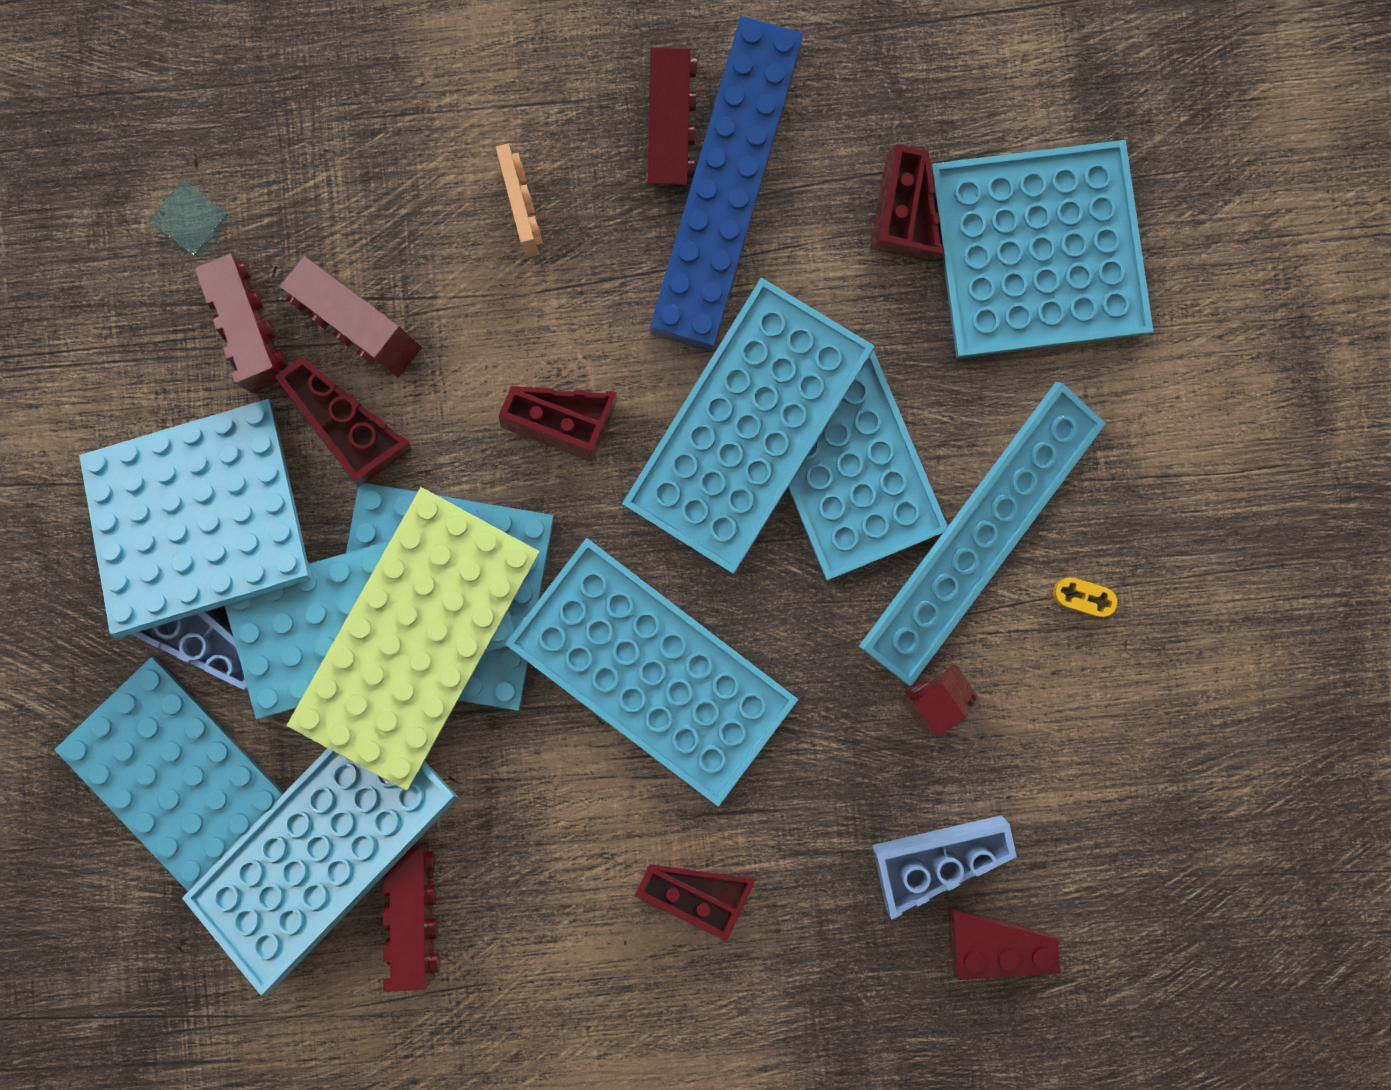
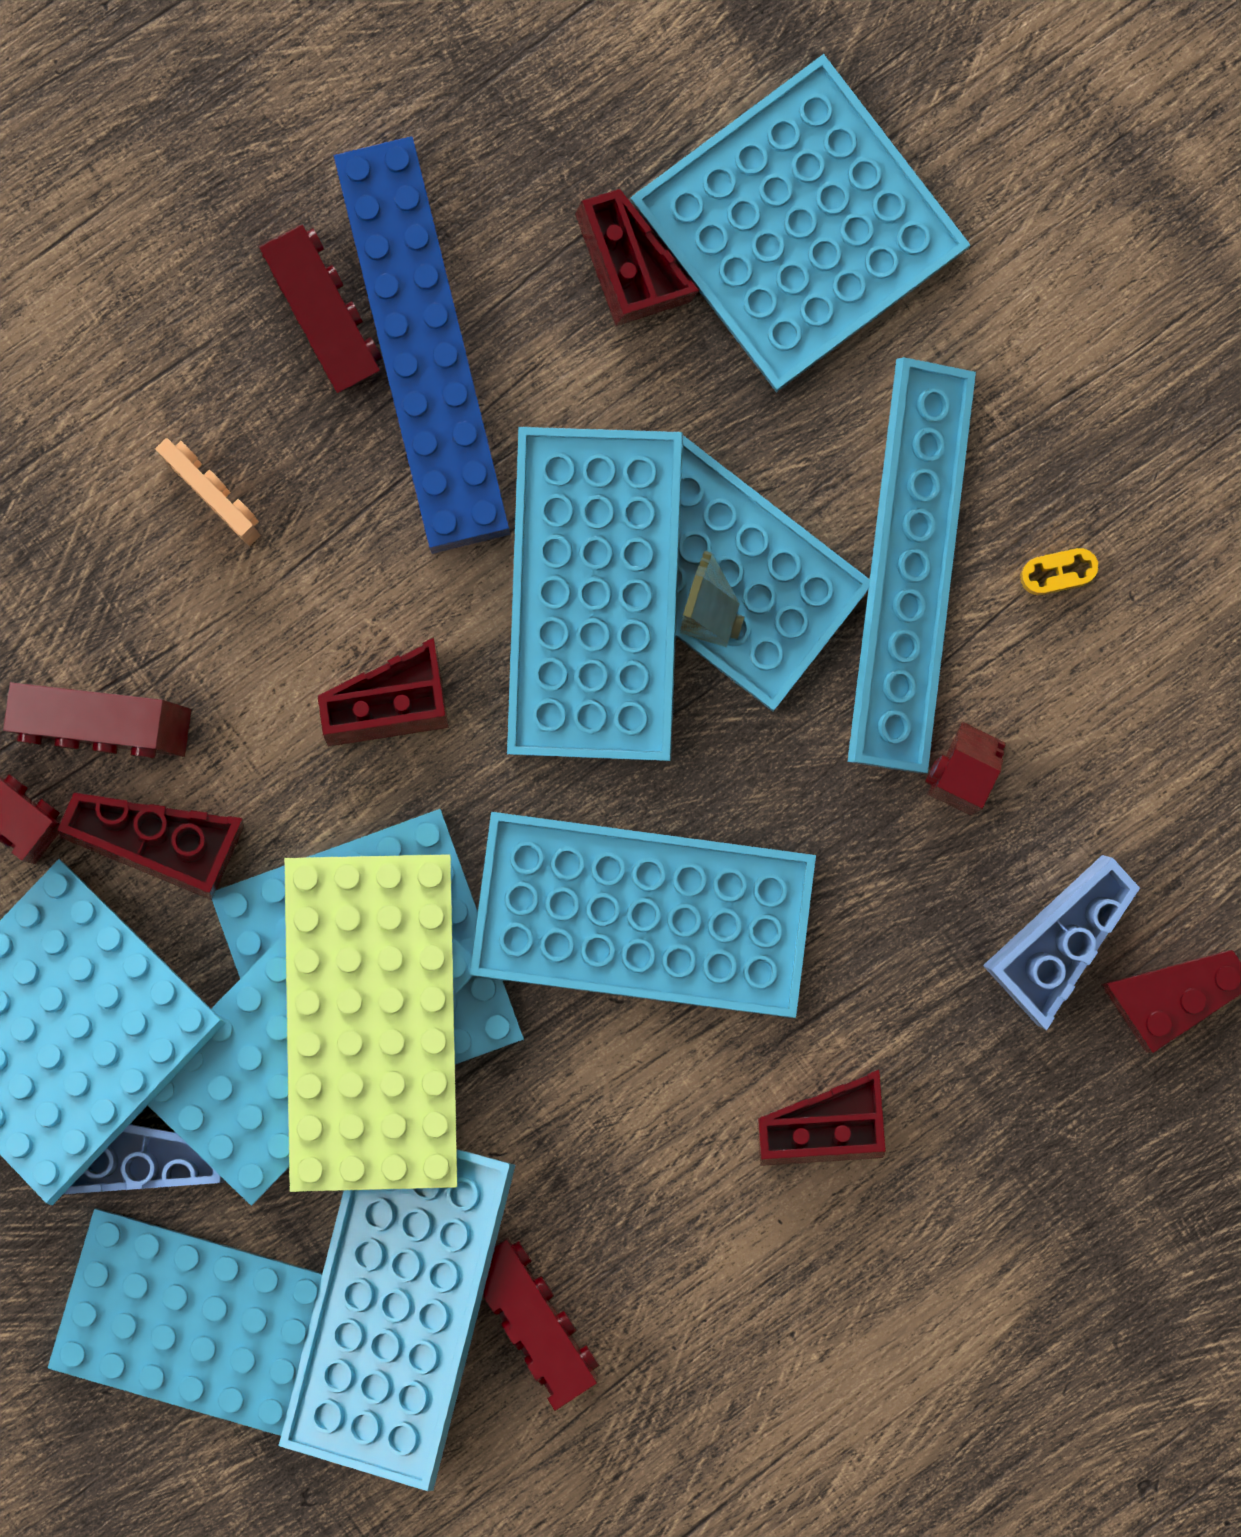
camera: 30 degrees left, 0 degrees up
none -> olive wedge [680,551,745,647]

